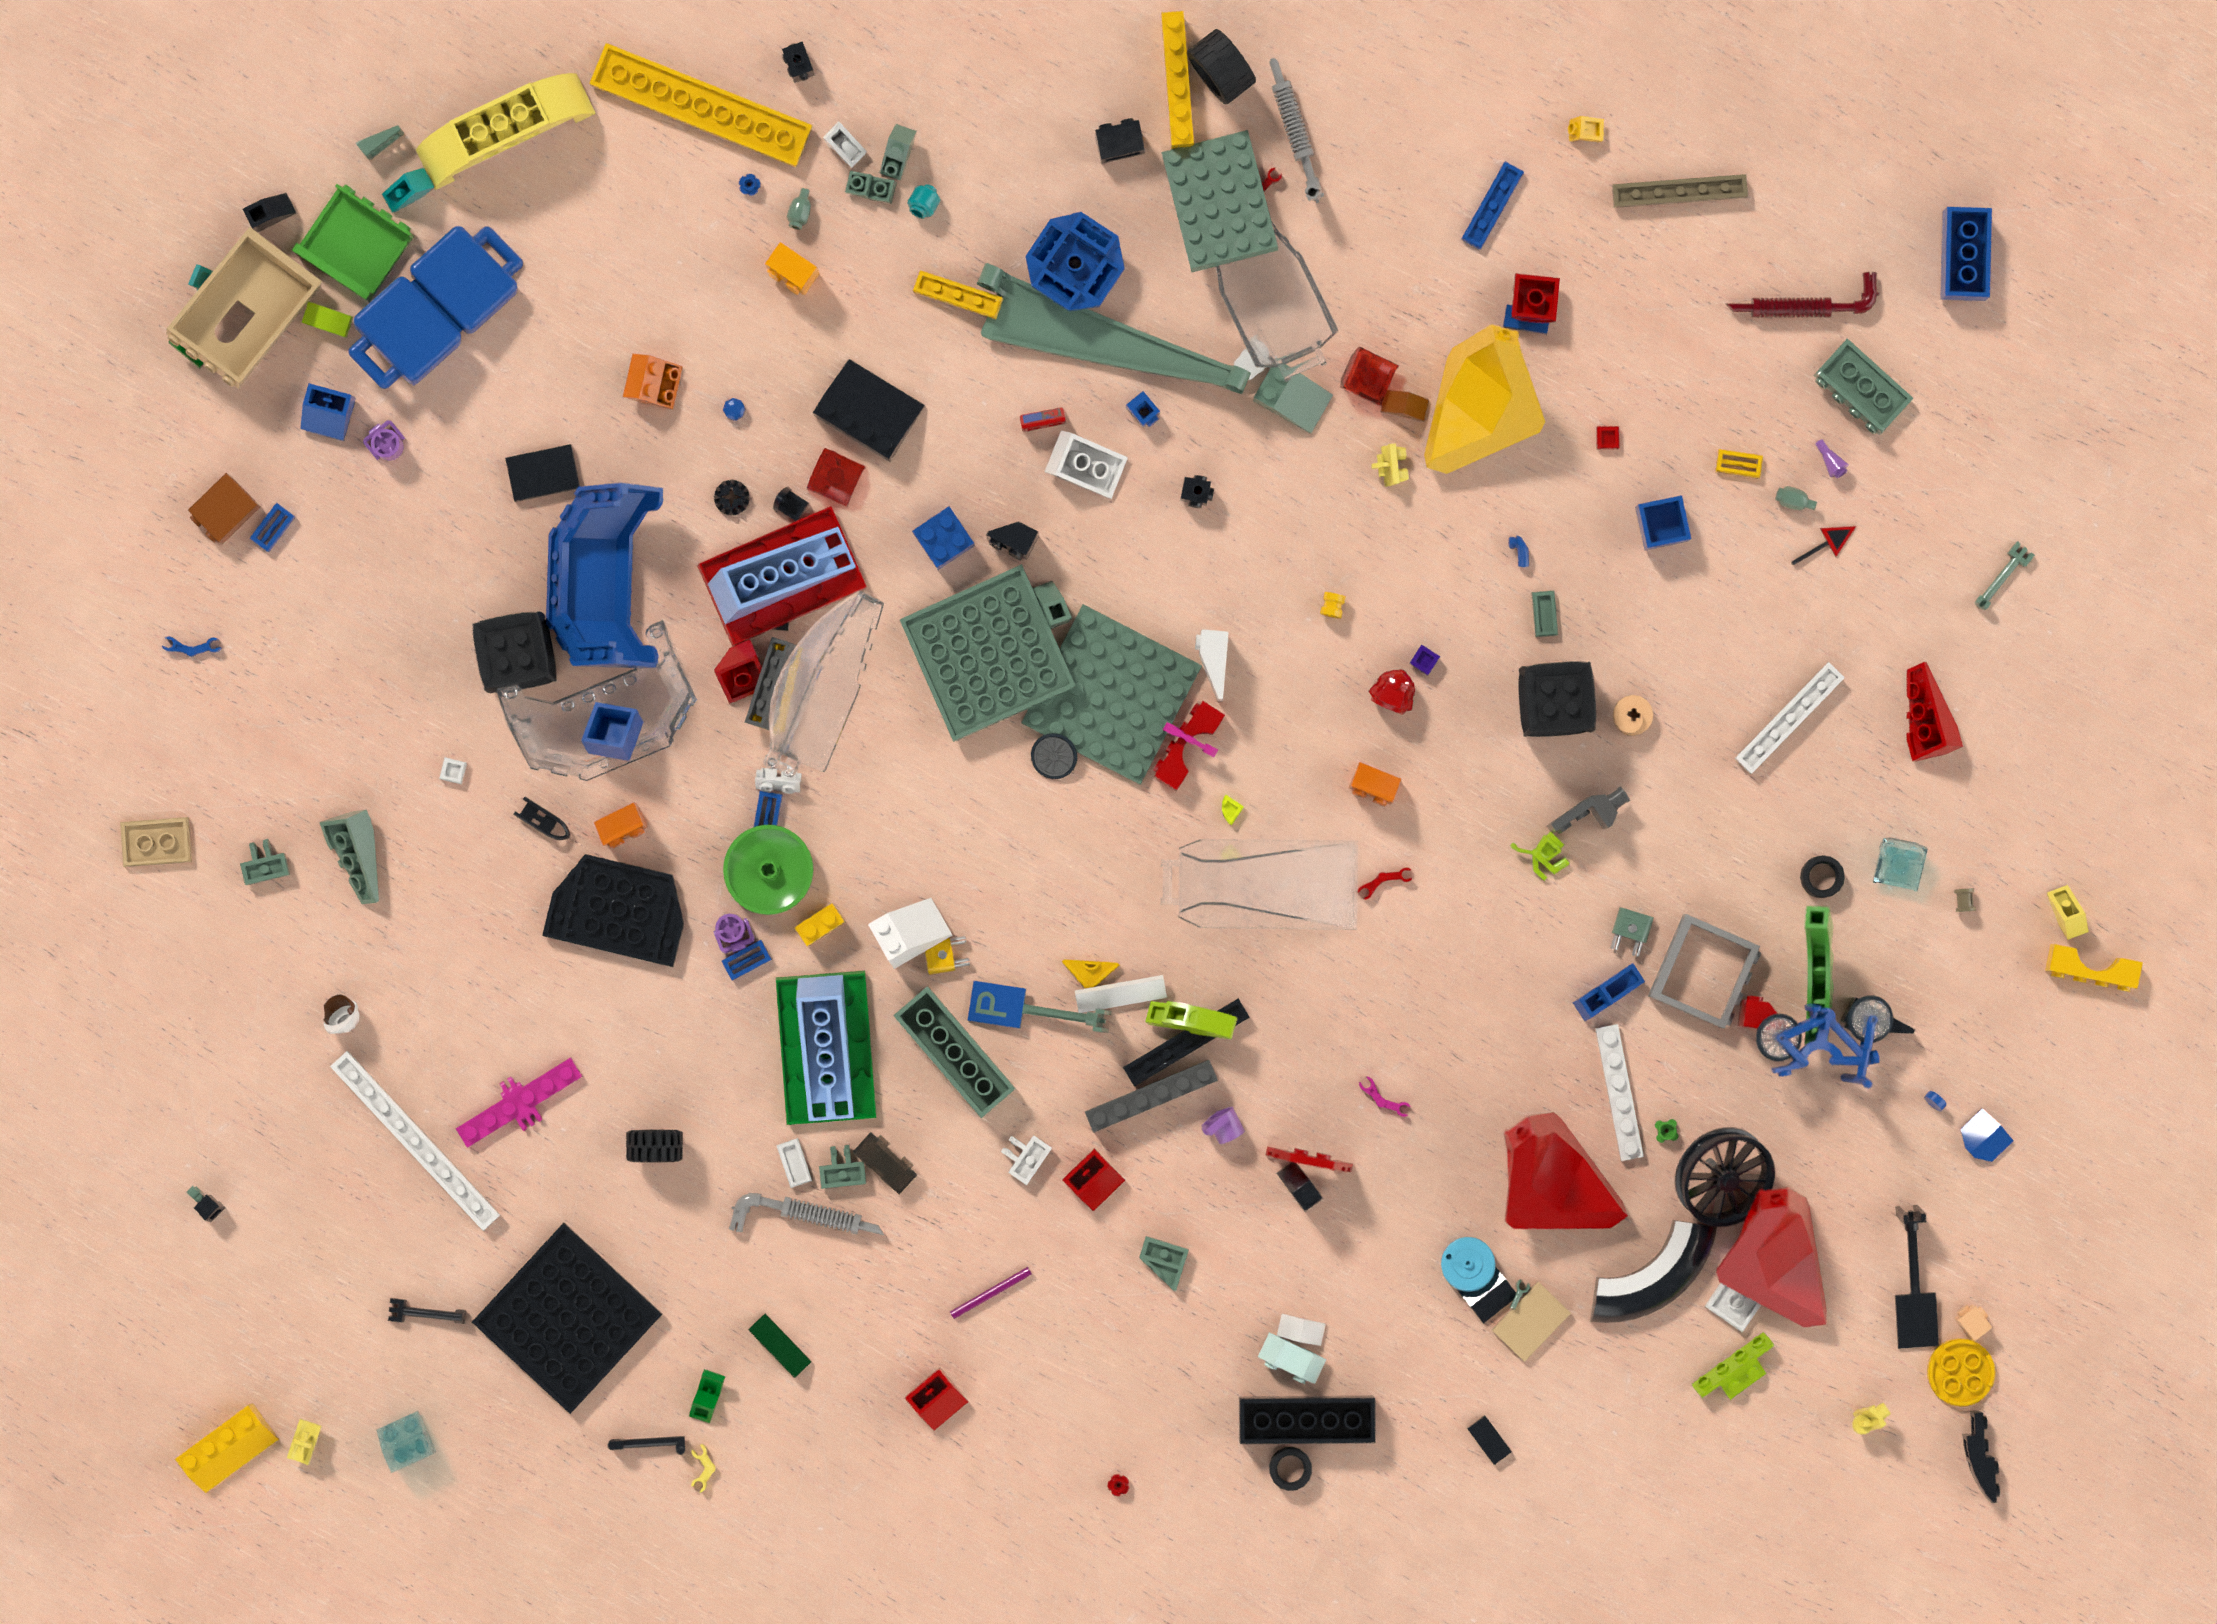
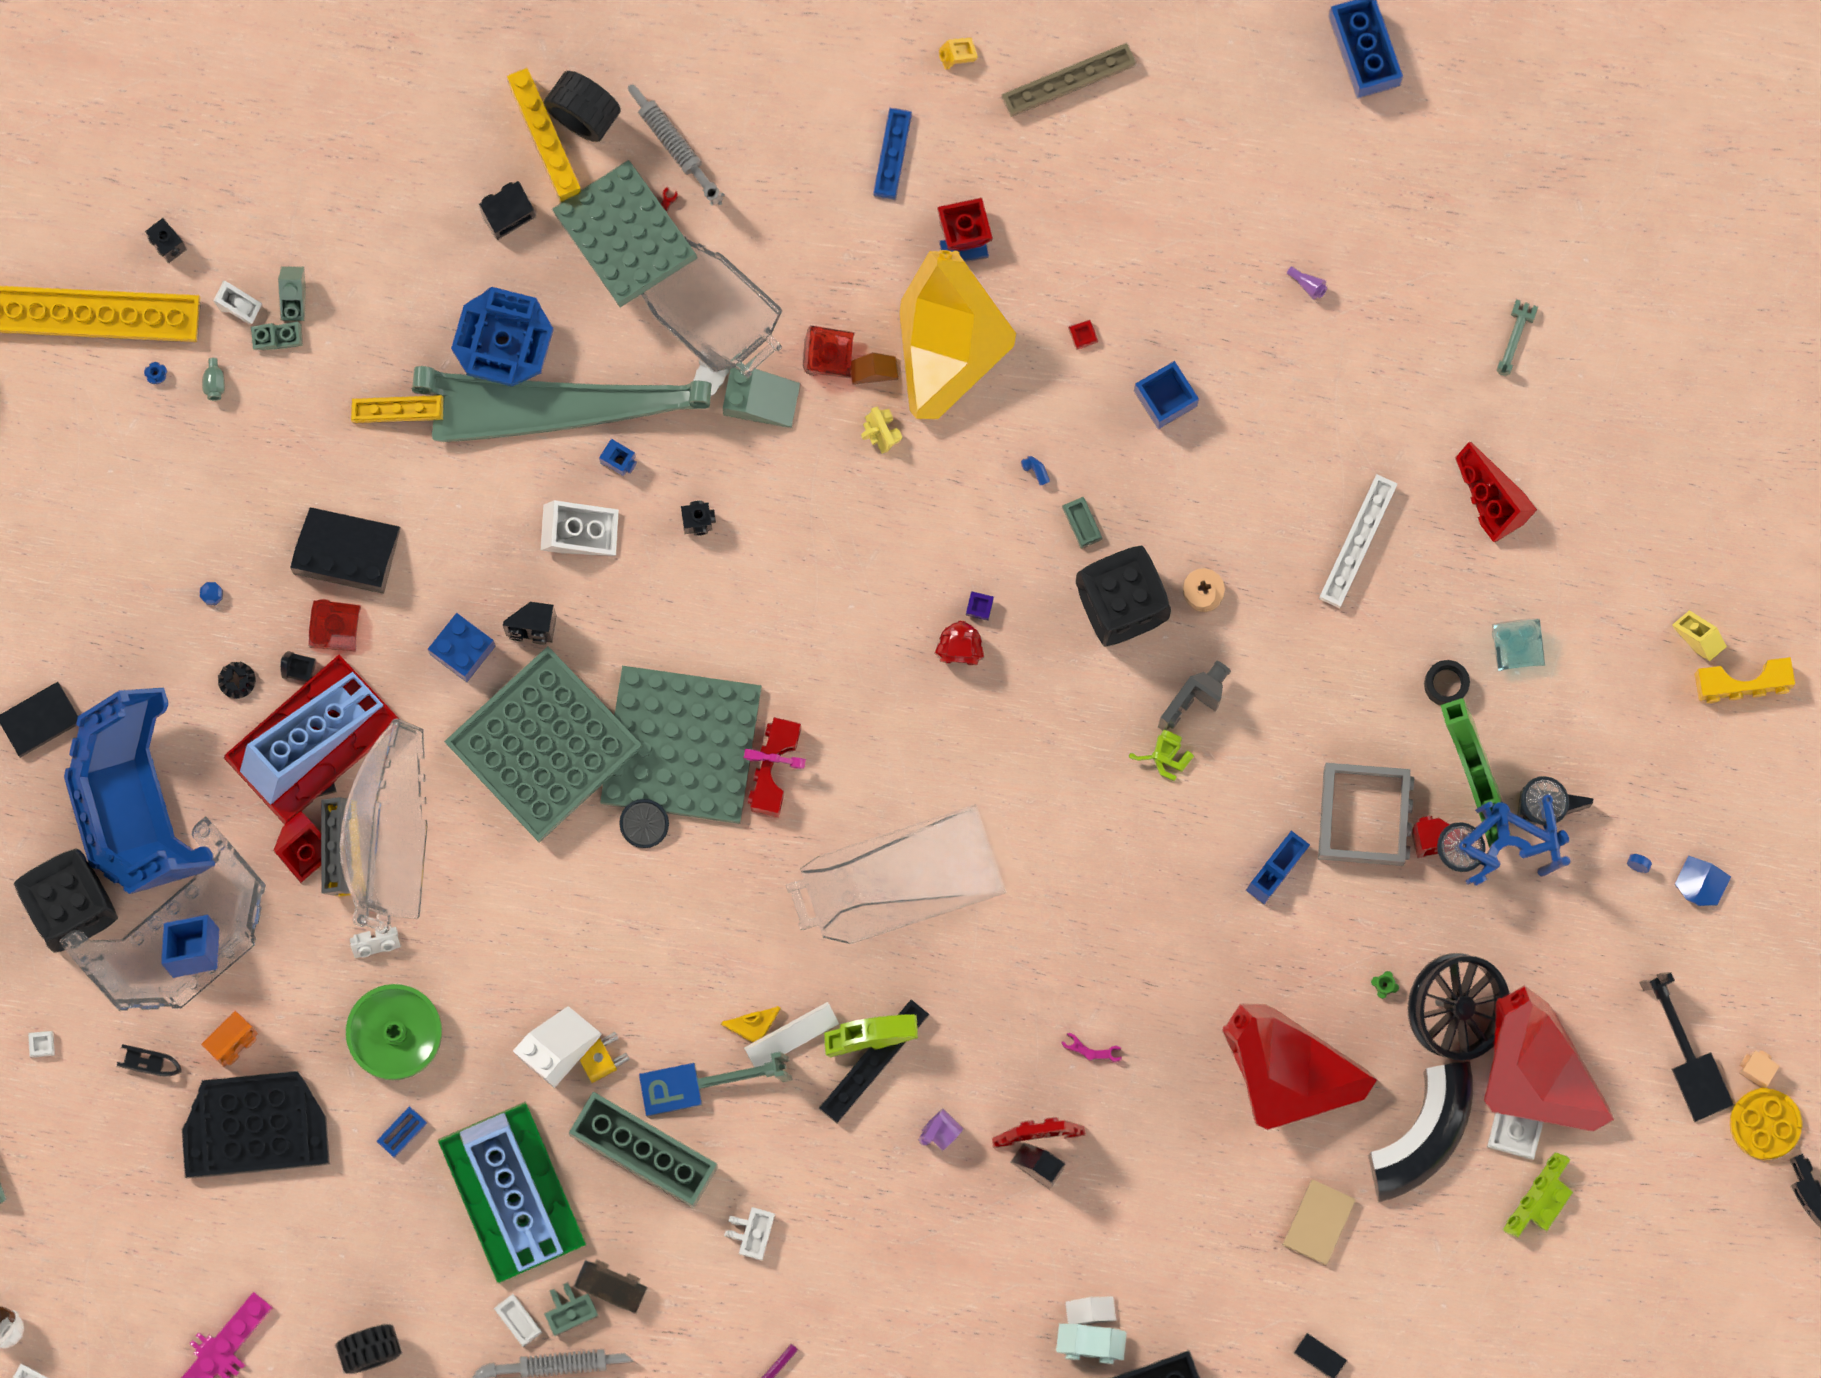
camera: 20 degrees left, 10 degrees down
orange slope [623,353,683,409] -> none
medium lavender piece [713,914,755,954] -> none
blue tile [754,791,783,827] -> none
light orange brick [765,242,820,296] -> none
yellow brick [794,903,845,947] -> none
teal head [907,184,940,219] -> none
red slope [1020,407,1066,432] -> none
sand green slope [1033,581,1072,629] -> none
red slope [1062,1148,1125,1211] -> none
dark grey brick [1085,1060,1218,1133] -> none
sand green wing [1139,1236,1189,1291] -> none
white slope [1195,629,1229,702] -> none
neon yellow tile [1222,795,1244,826] -> none
yellow wheel [1320,592,1346,619] -> none
orange slope [1349,762,1401,807] -> none
red piece [1357,867,1412,900] -> none
medium azure wheel [1441,1237,1496,1292] -> none
black slope [1457,1267,1516,1324] -> none
sand green hand [1510,1279,1530,1310] -> none
white plate [1595,1024,1644,1161] -> none
sand green piece [1610,907,1654,957] -> none
yellow tile [1715,449,1763,478] -> none
dark red piece [1726,272,1879,318] -> none
sand green plant [1775,486,1817,510] -> none
piece [1791,526,1856,565] -> none
sand green bracket [1813,338,1913,435] -> none
light yellow hips [1852,1403,1891,1435] -> none
dark tan bush [1954,888,1976,912] -> none

